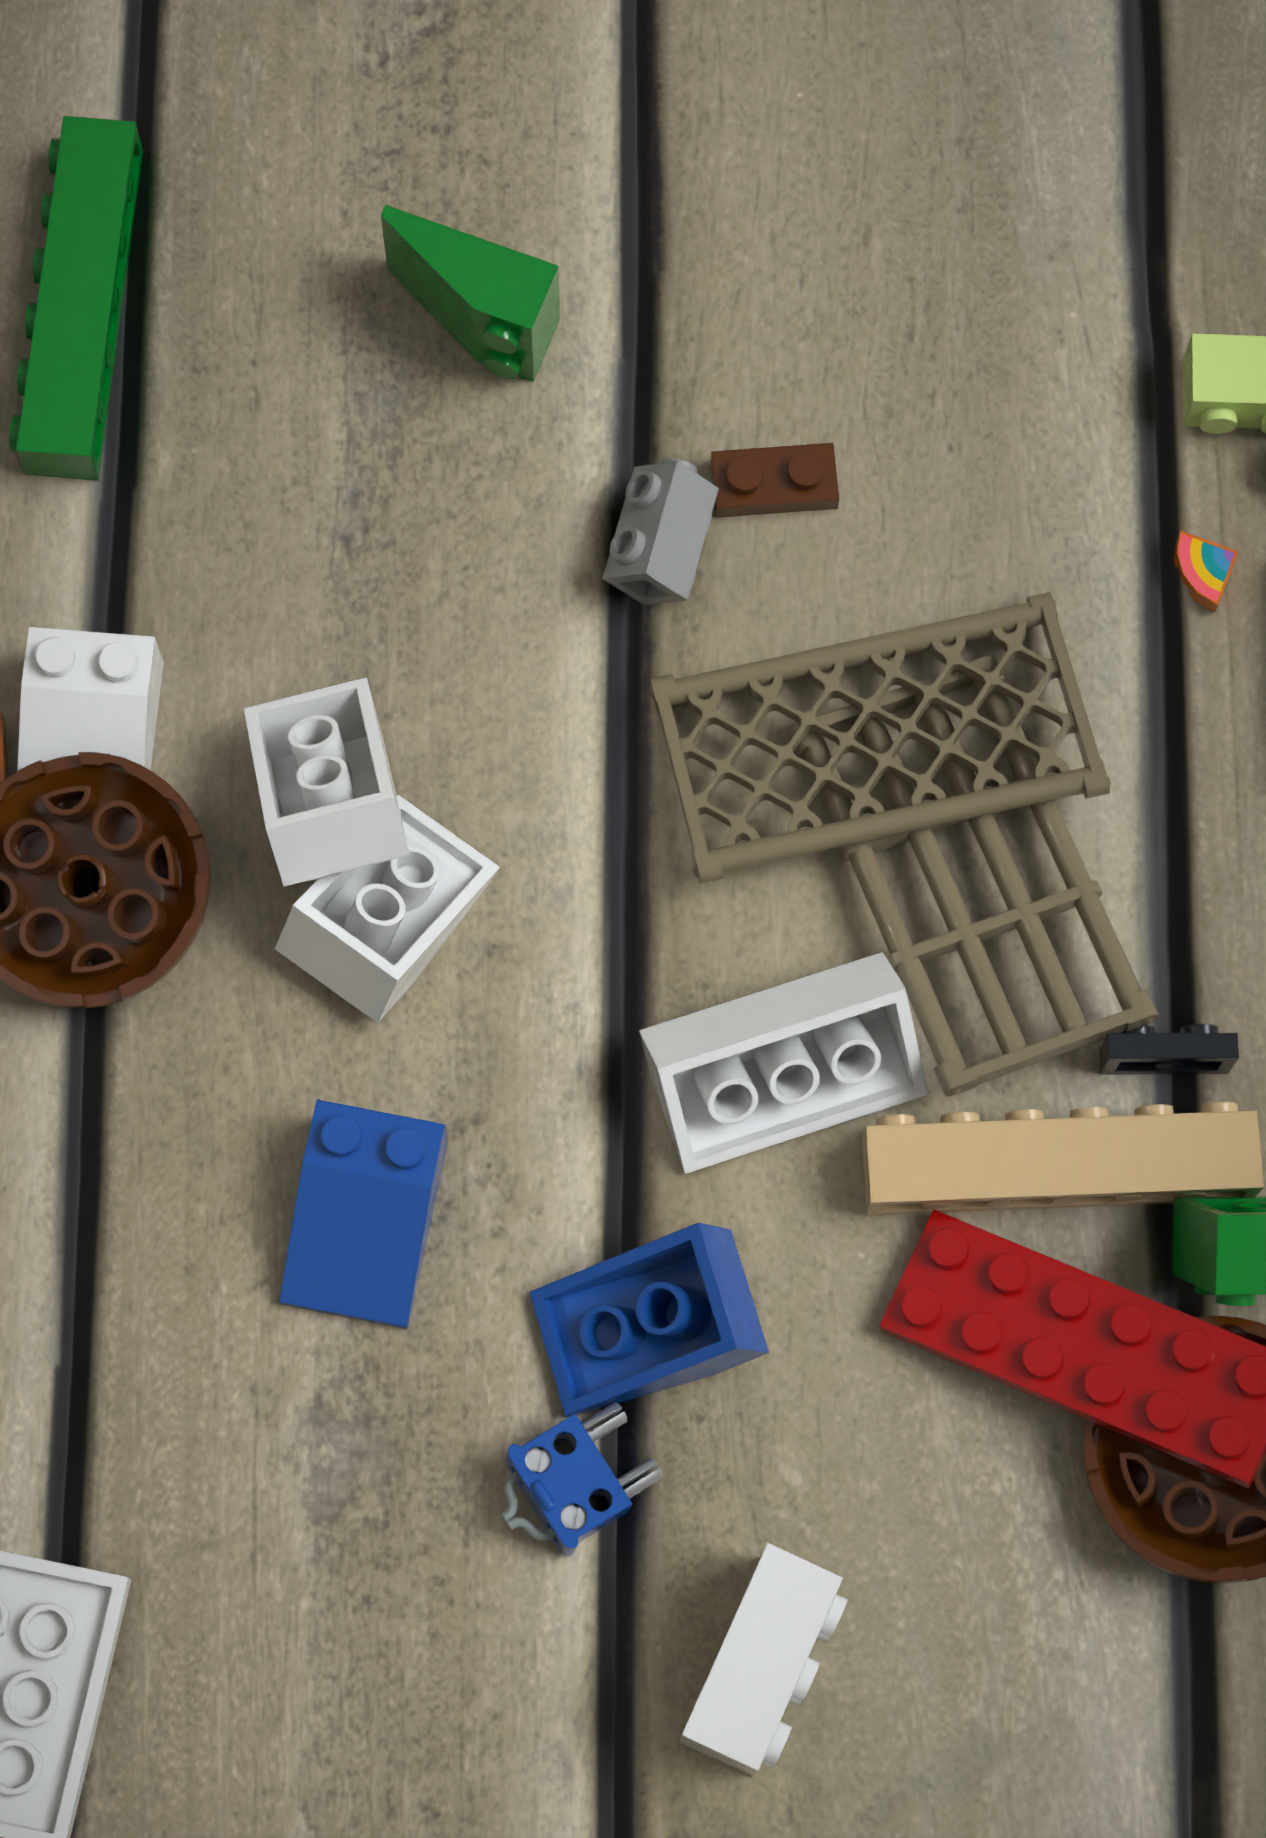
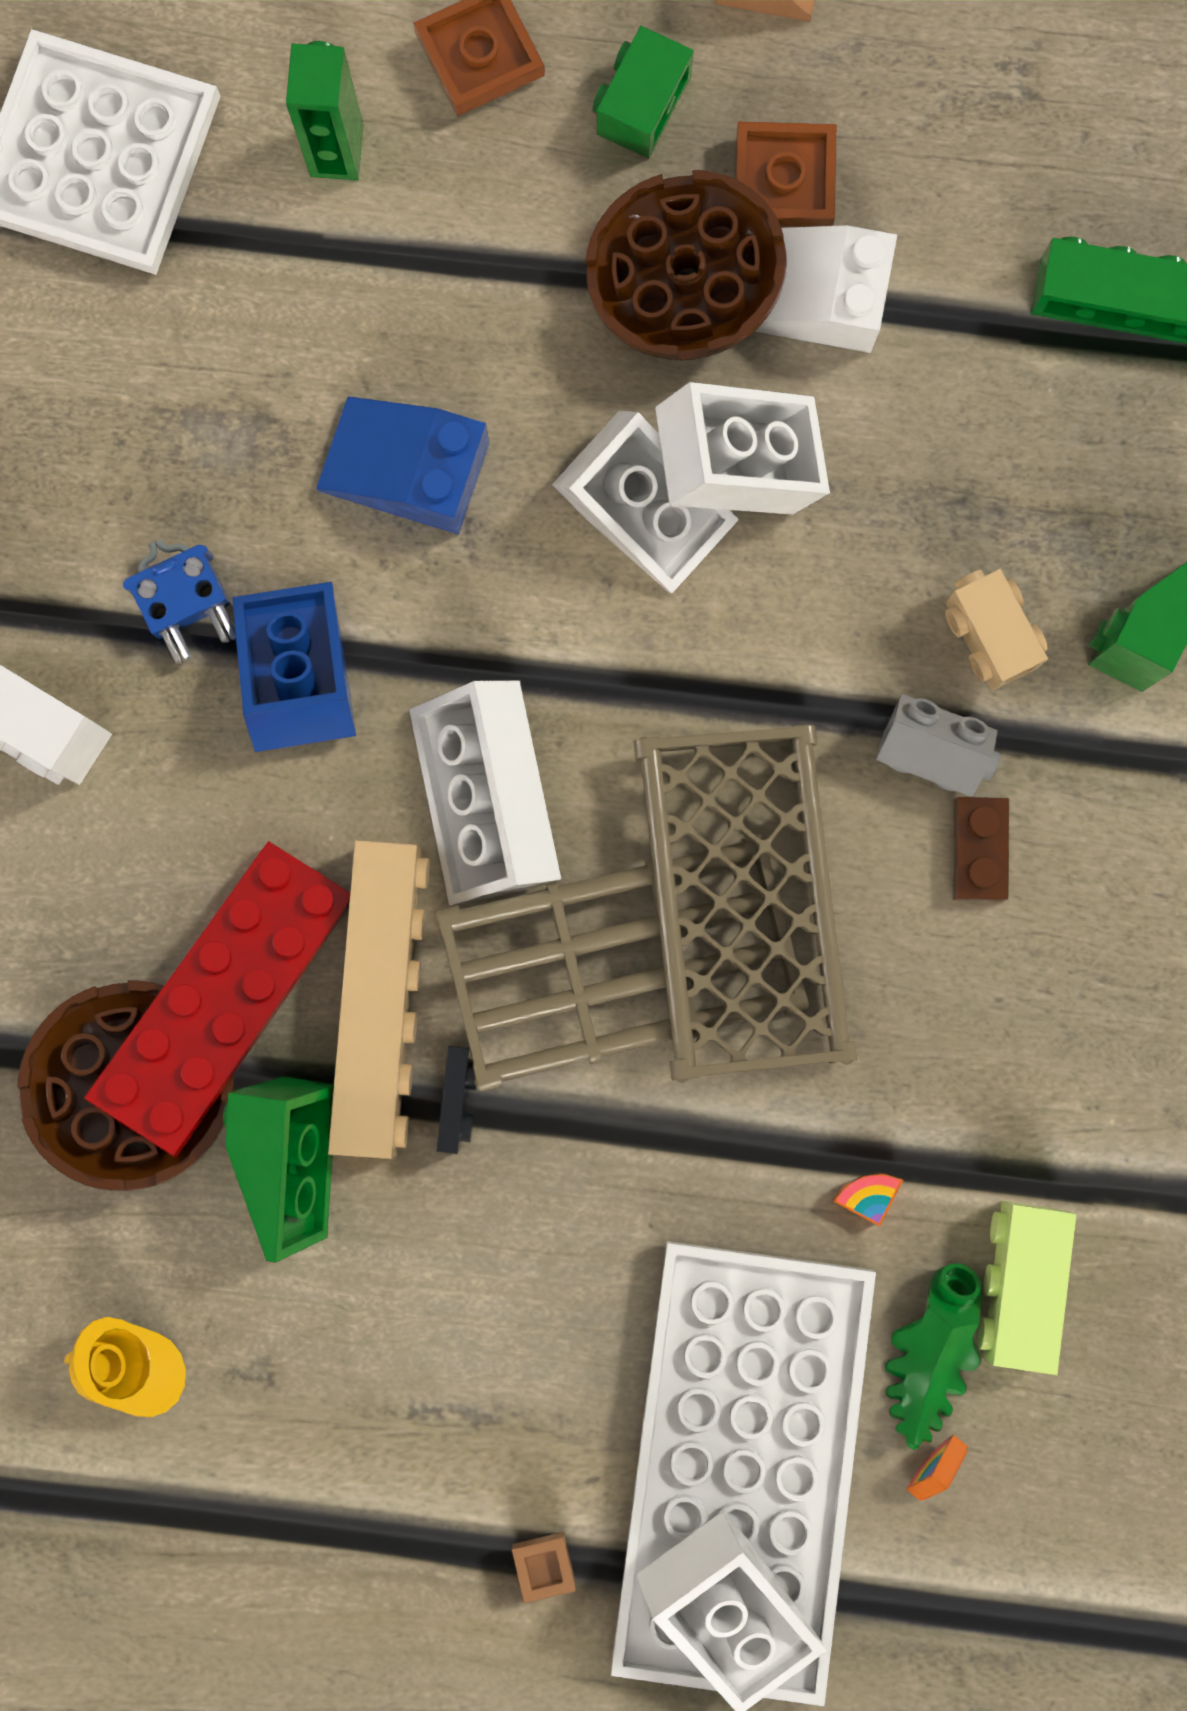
camera: 100 degrees right, 10 degrees up
none -> tan brick [945,568,1048,691]

